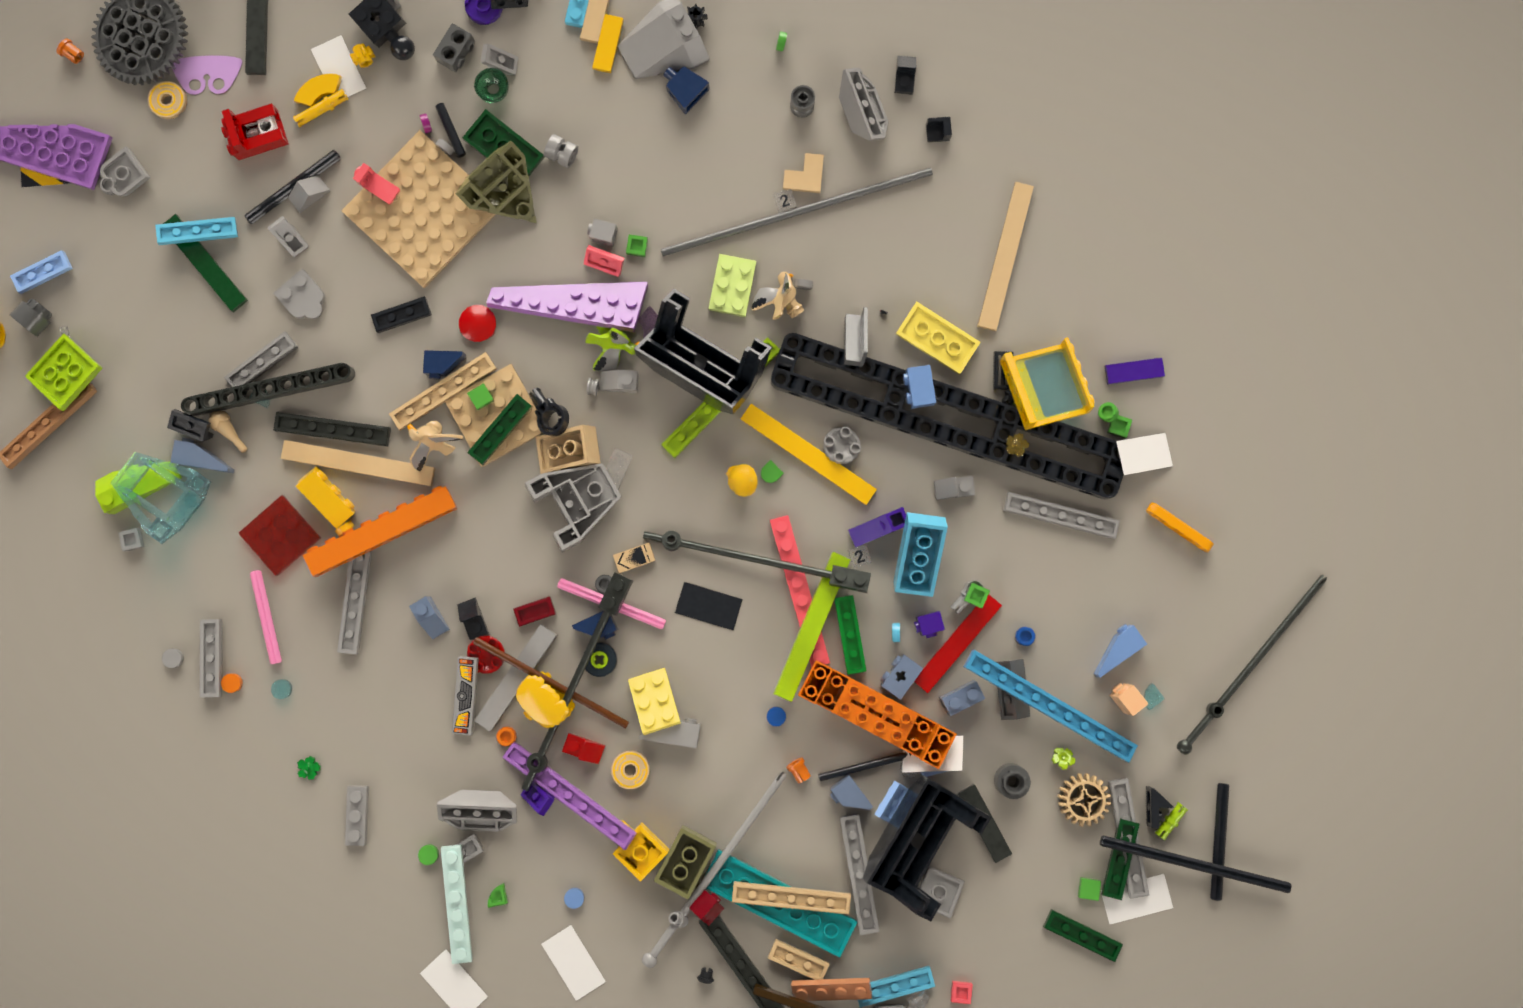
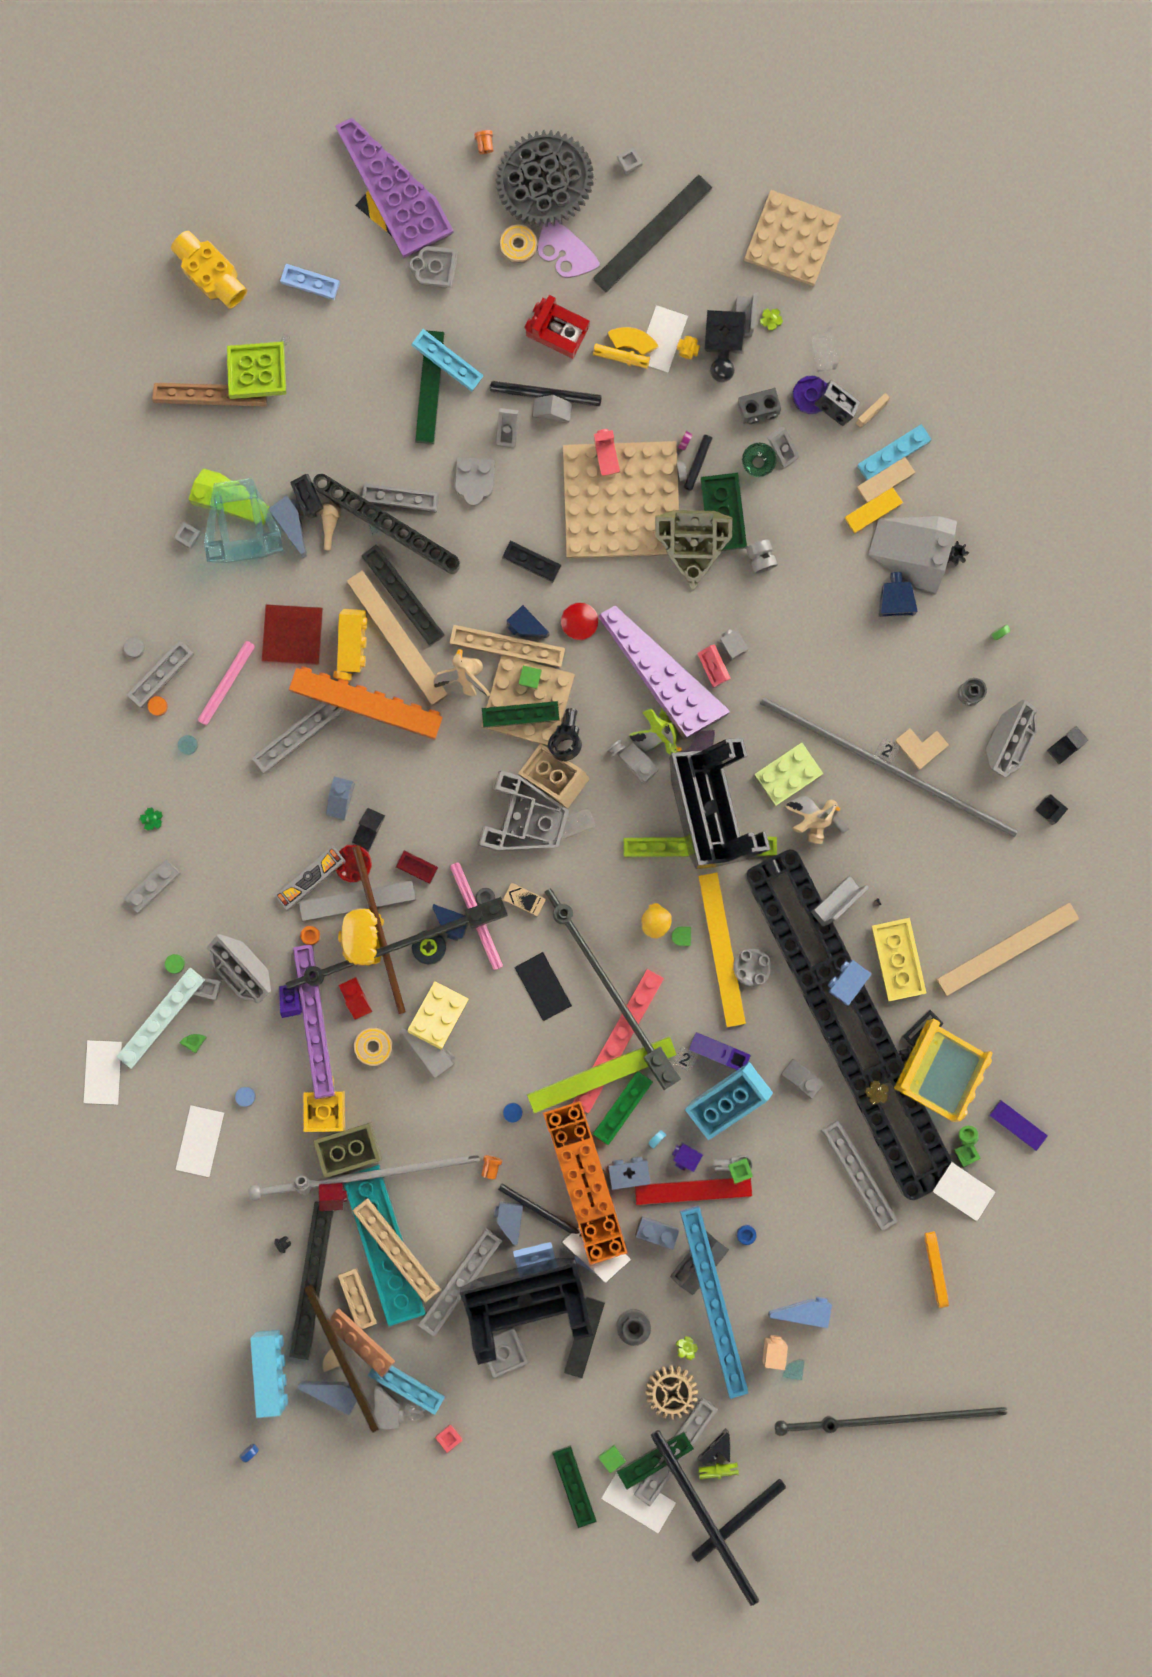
camera: 50 degrees right, 0 degrees up
dark grey piece [9,299,52,337] -> none
bright green tile [626,234,648,257] -> none

